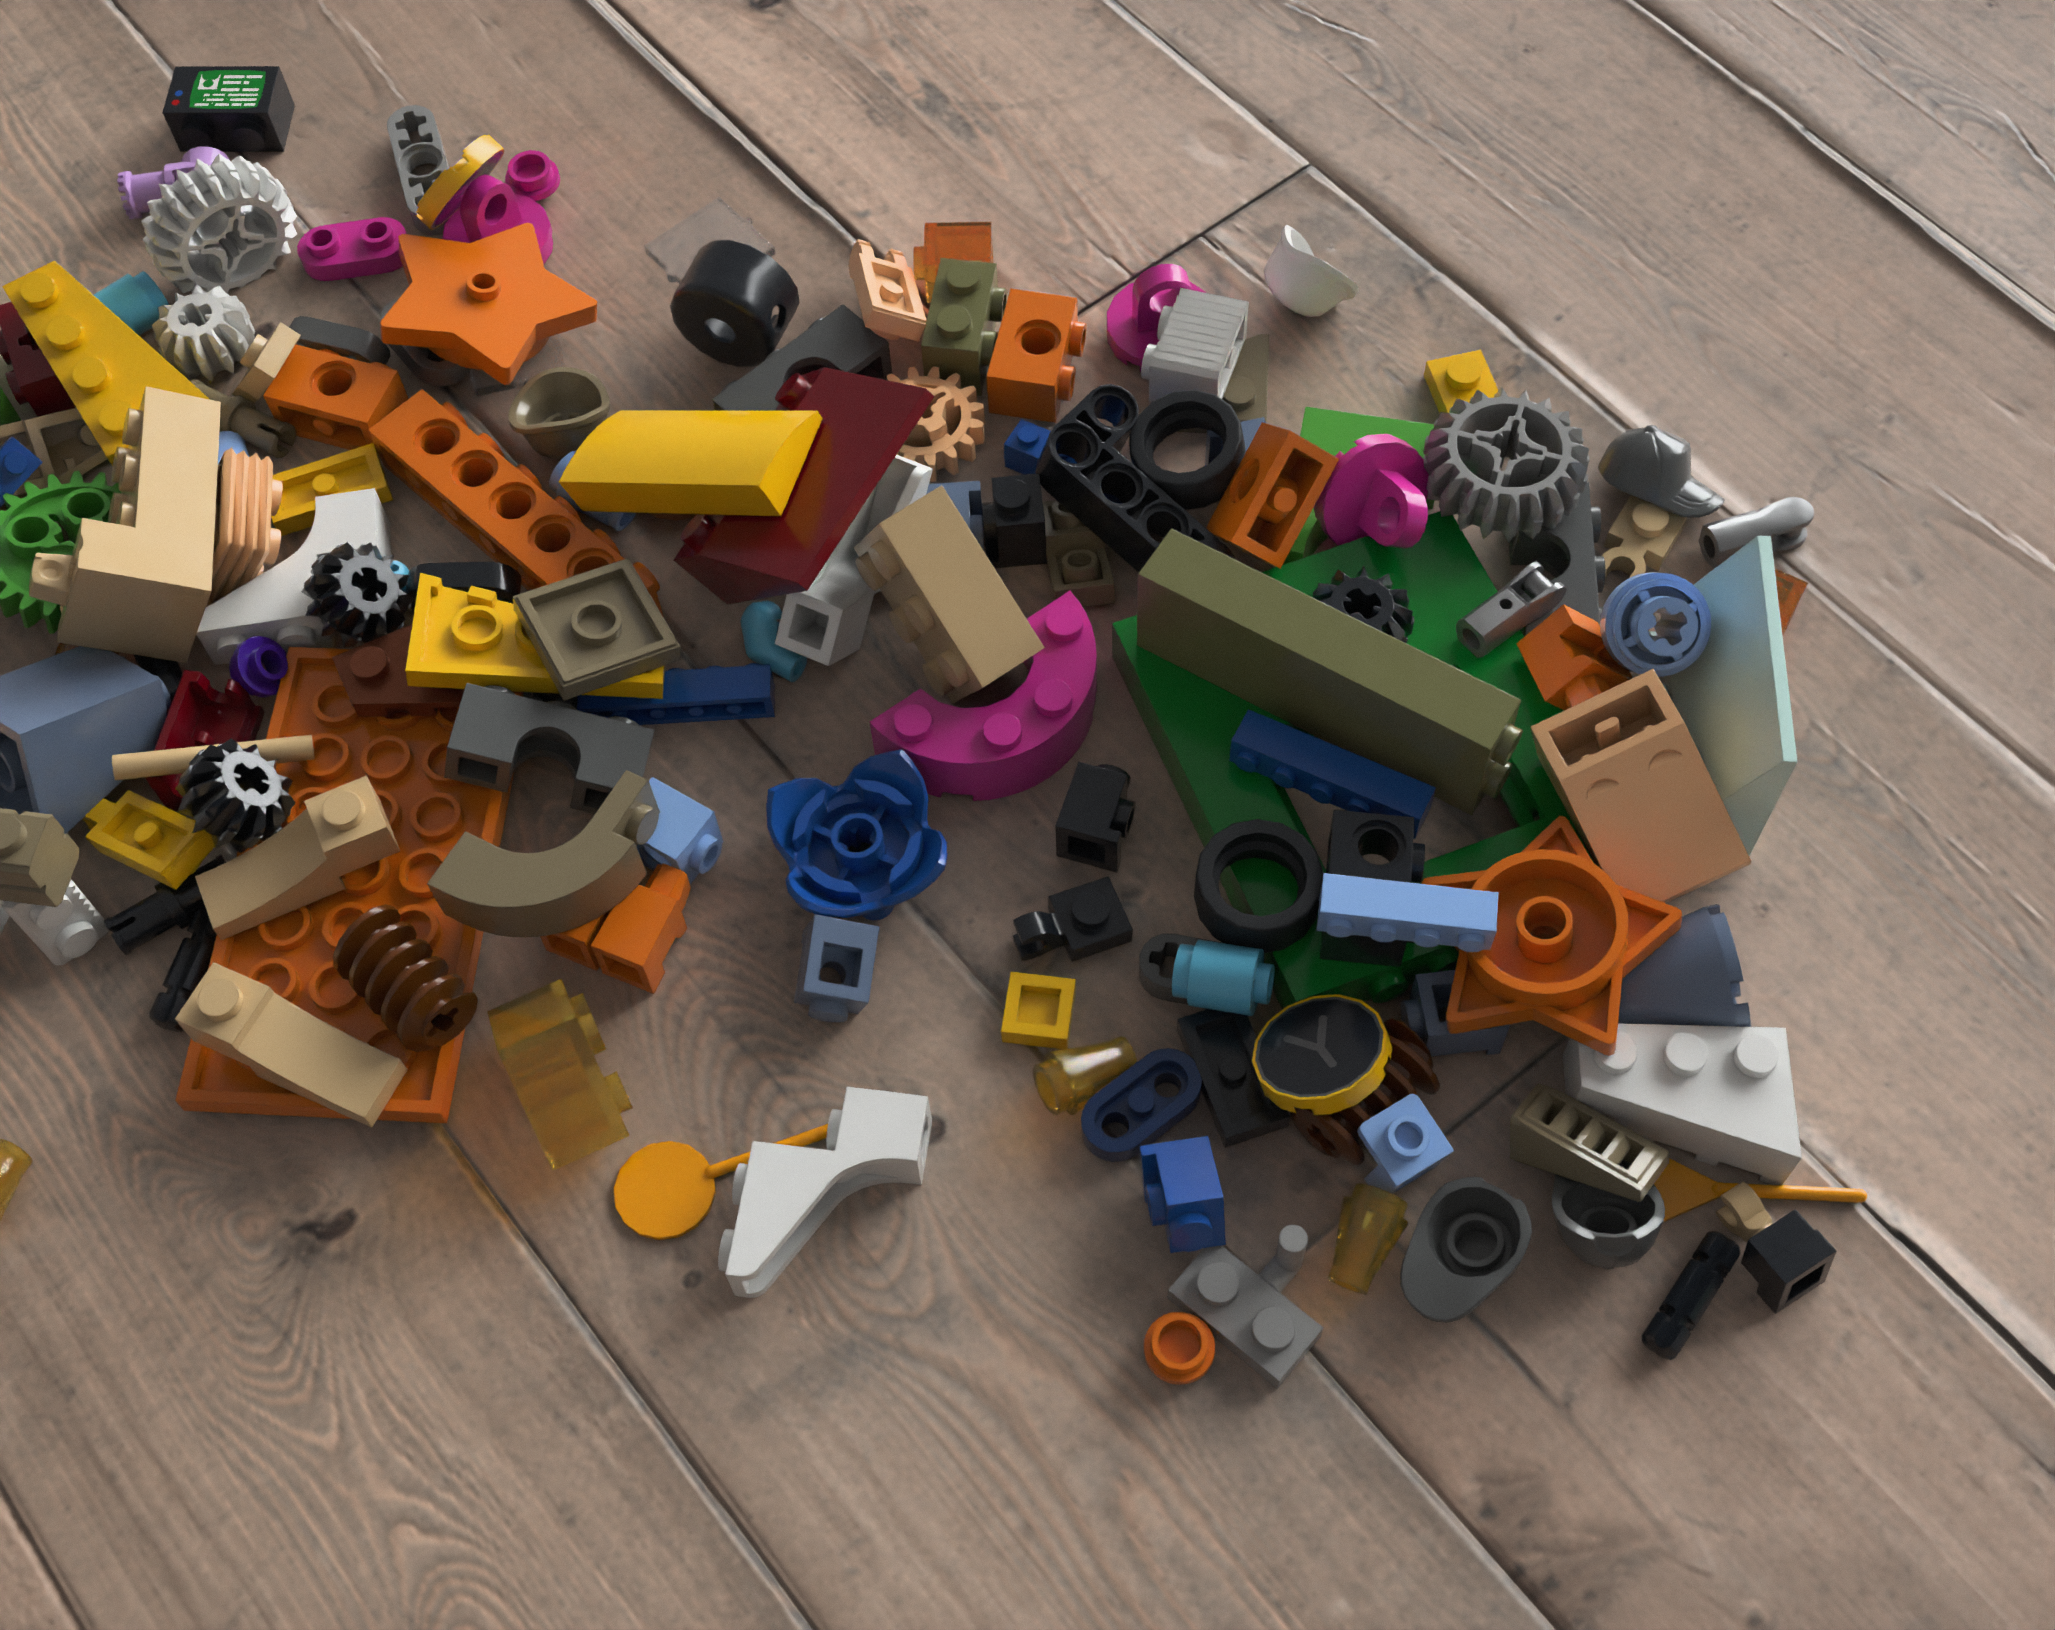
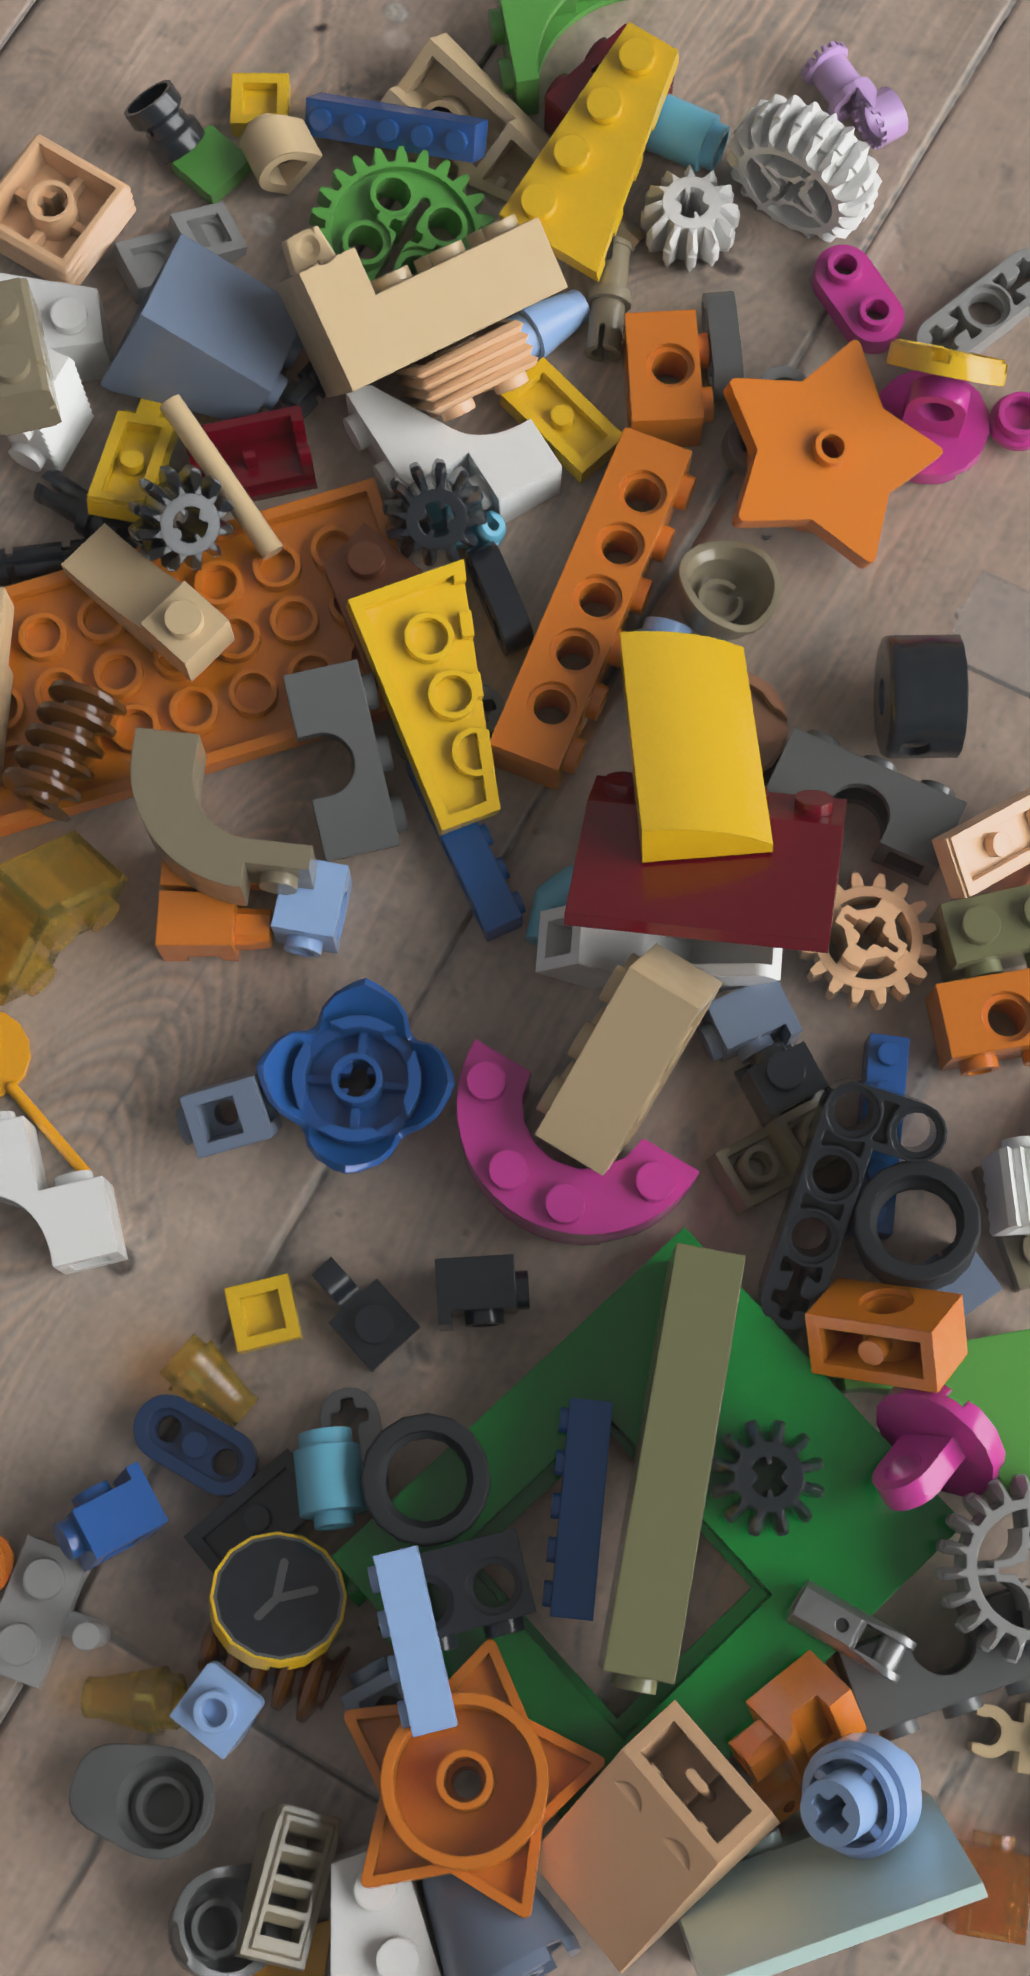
camera: 65 degrees right, 15 degrees up
black brick [162,66,295,152] -> none
dark purple plate [229,636,288,698] -> none
tan plate [232,322,301,404] -> none
dark tan tile [513,558,680,701] -> none

